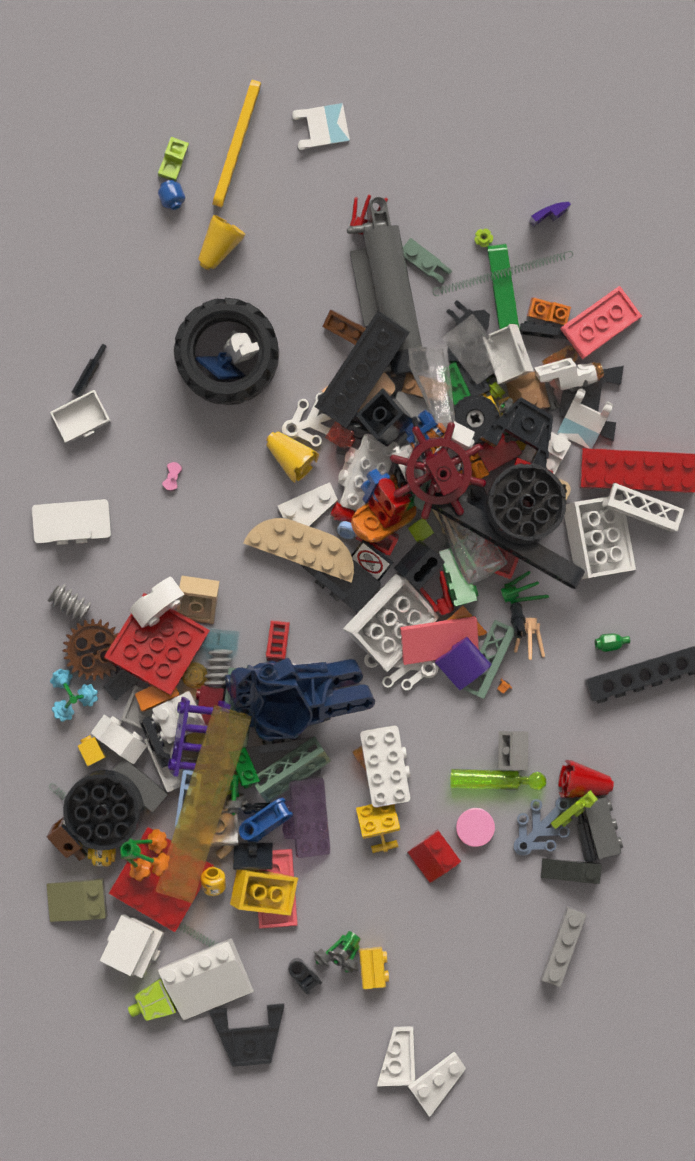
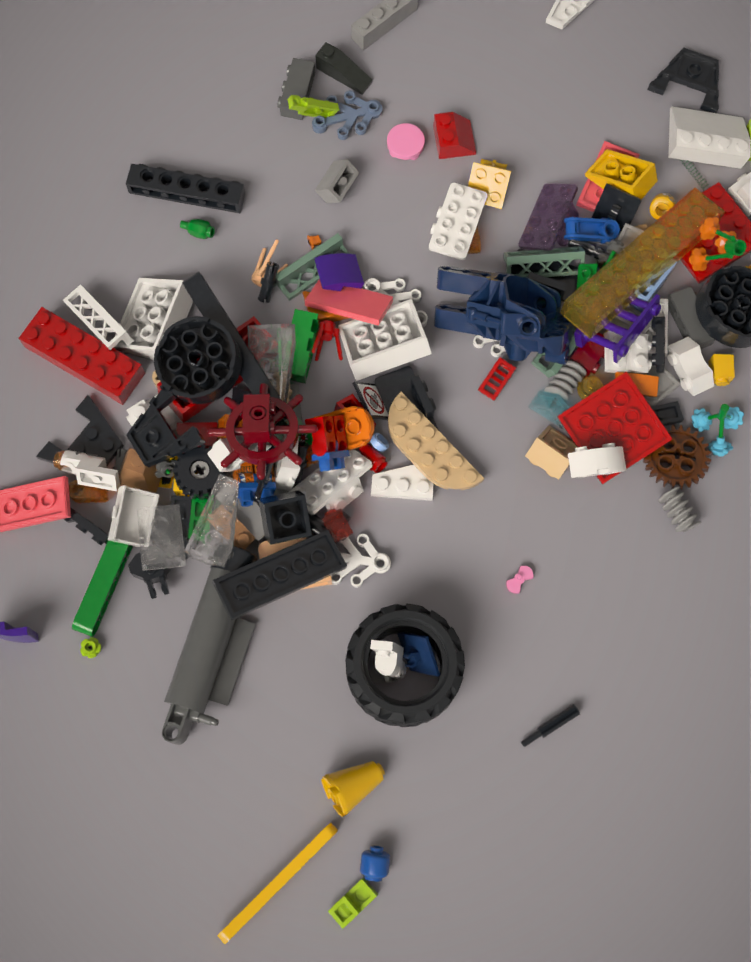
camera: 155 degrees left, 15 degrees down
white bracket [32,499,111,545] -> none
white container [50,390,111,444] -> none
yellow cone [266,431,319,483] -> none
black piece [288,958,323,995] -> none
white flag [292,103,350,150] -> none
plant [314,931,361,973] -> none
reddish brown piece [322,309,366,345] -> none
red plant [350,195,388,235] -> none
yellow brick [359,947,389,989] -> none
black piece [394,540,445,590] -> none
sand green hinge [403,238,452,284] -> none
lime slope [408,518,434,542] -> none
sand green piece [433,251,573,296] -> none
clear neon green piece [450,769,546,790] -> none
lime plate [489,381,506,399] -> none
green plant [501,571,549,604] -> none
orange slope [527,297,571,325] -> none
white flag [557,388,613,449] -> none
red cone [558,760,614,798] -> none
black axle [577,812,597,862] -> none

